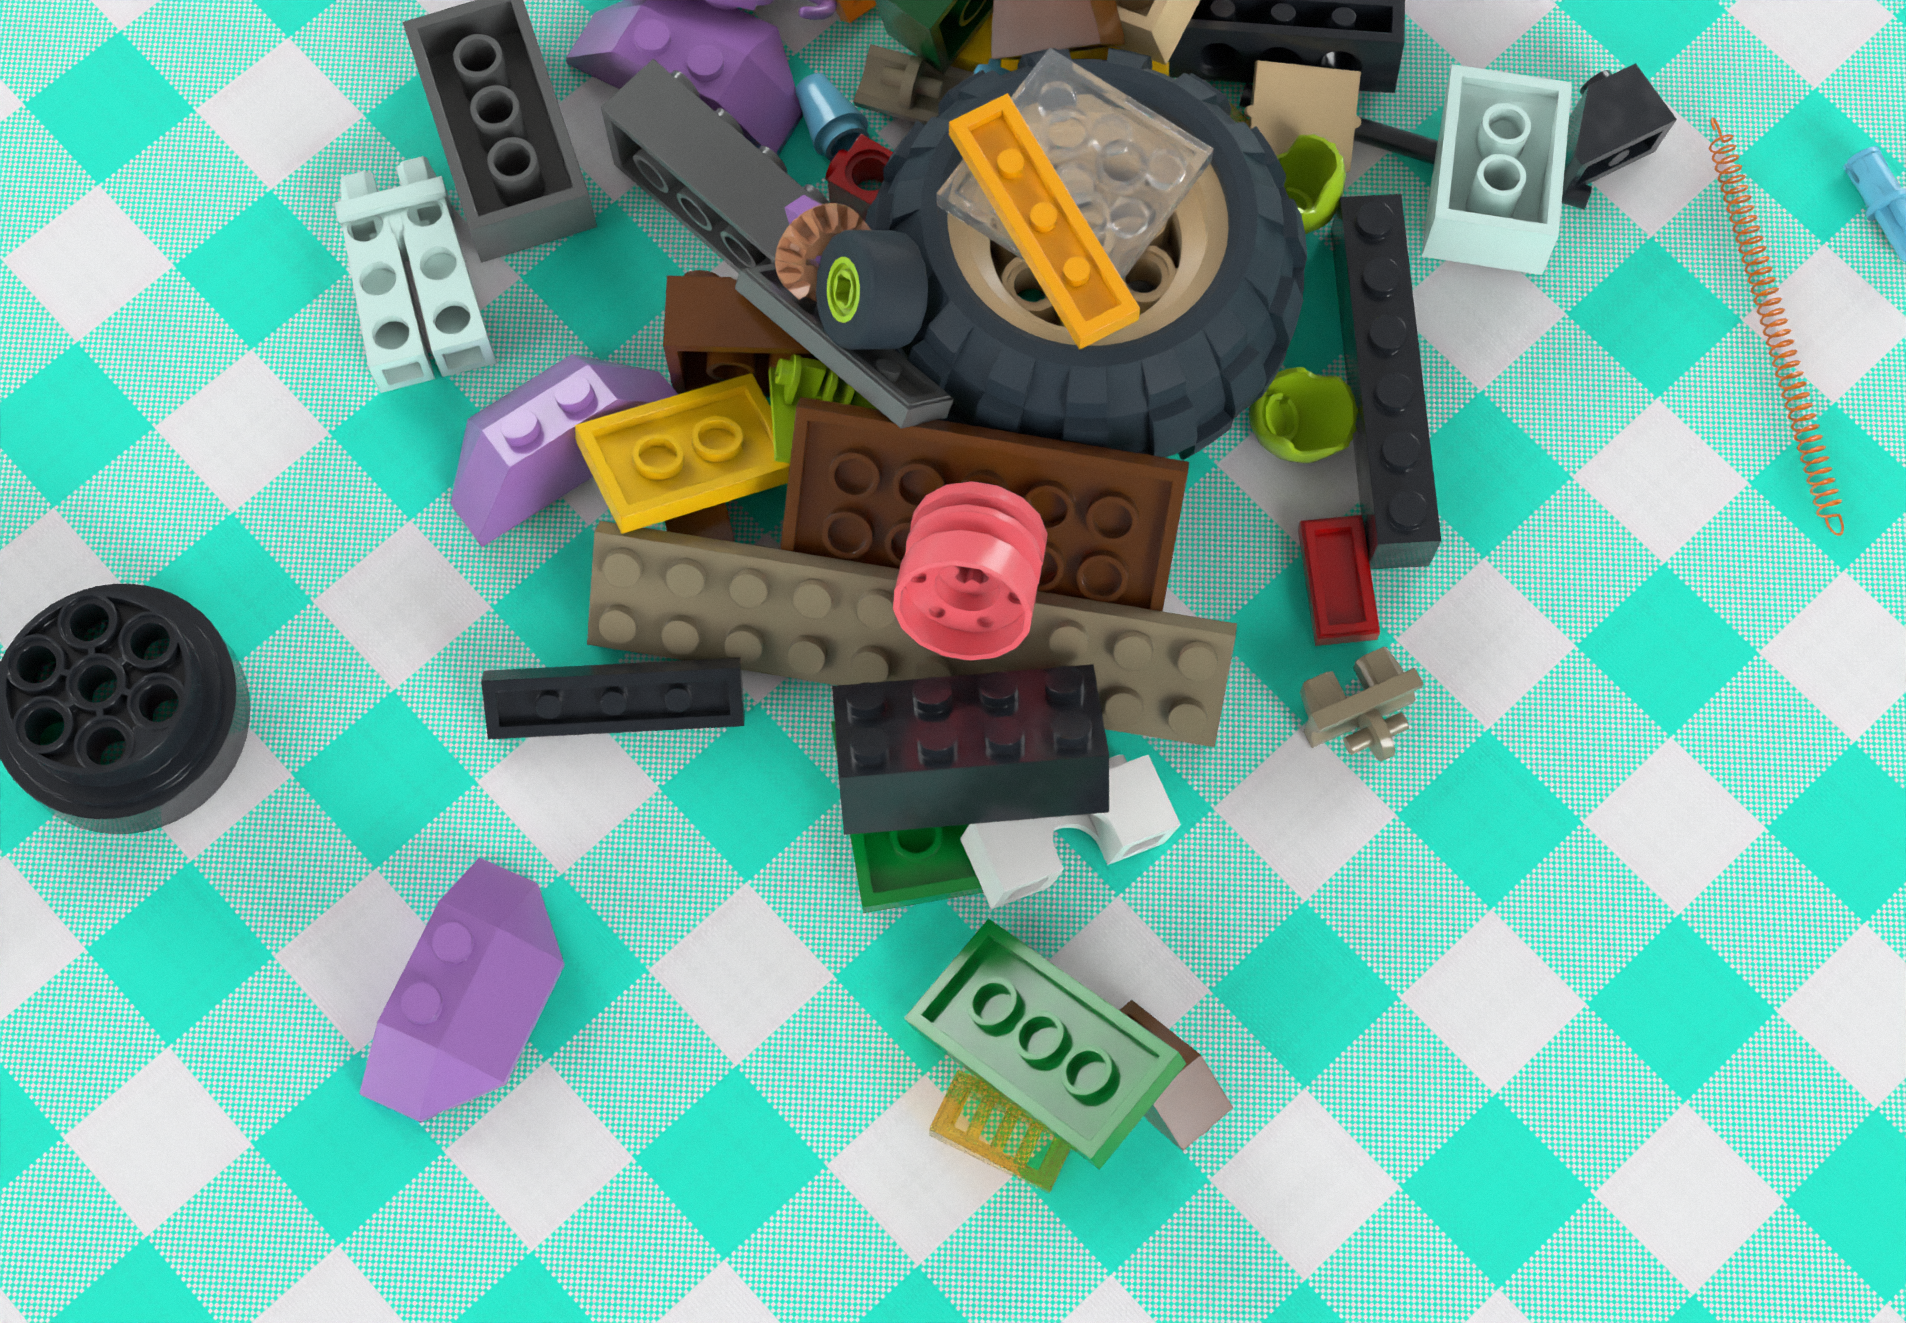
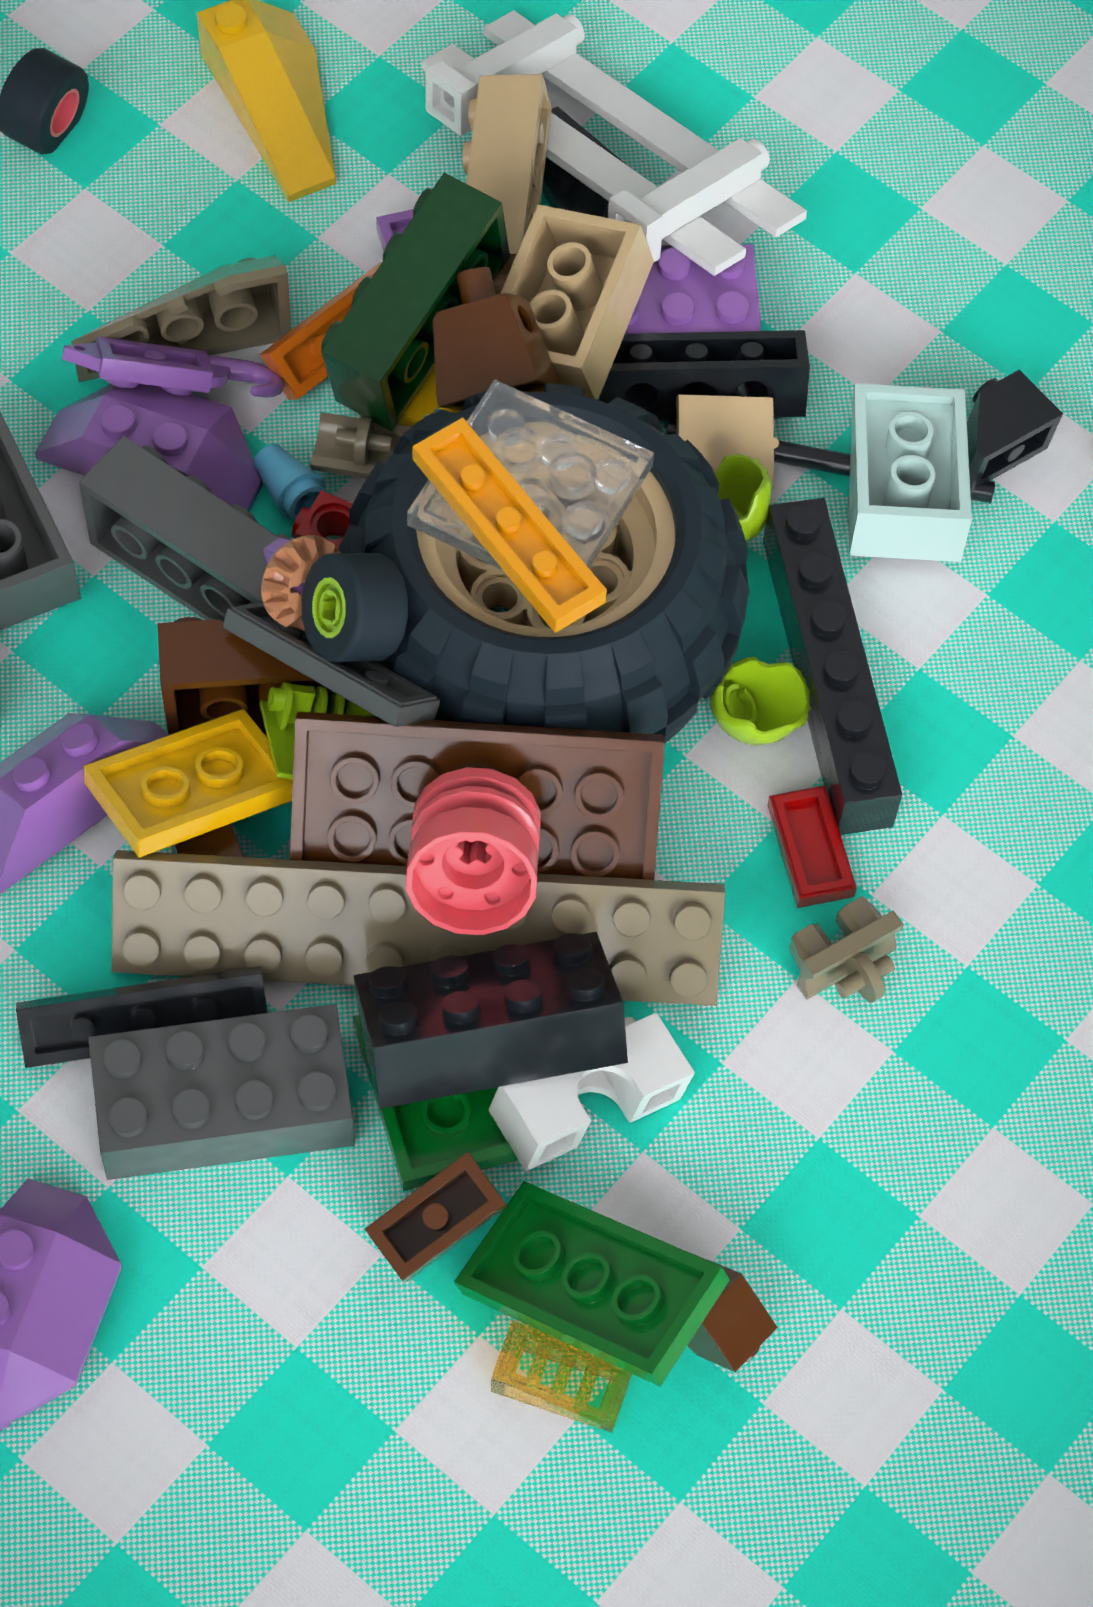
camera: 10 degrees left, 10 degrees down
none -> dark grey brick [88,1004,354,1180]
none -> reddish brown brick [365,1152,508,1282]

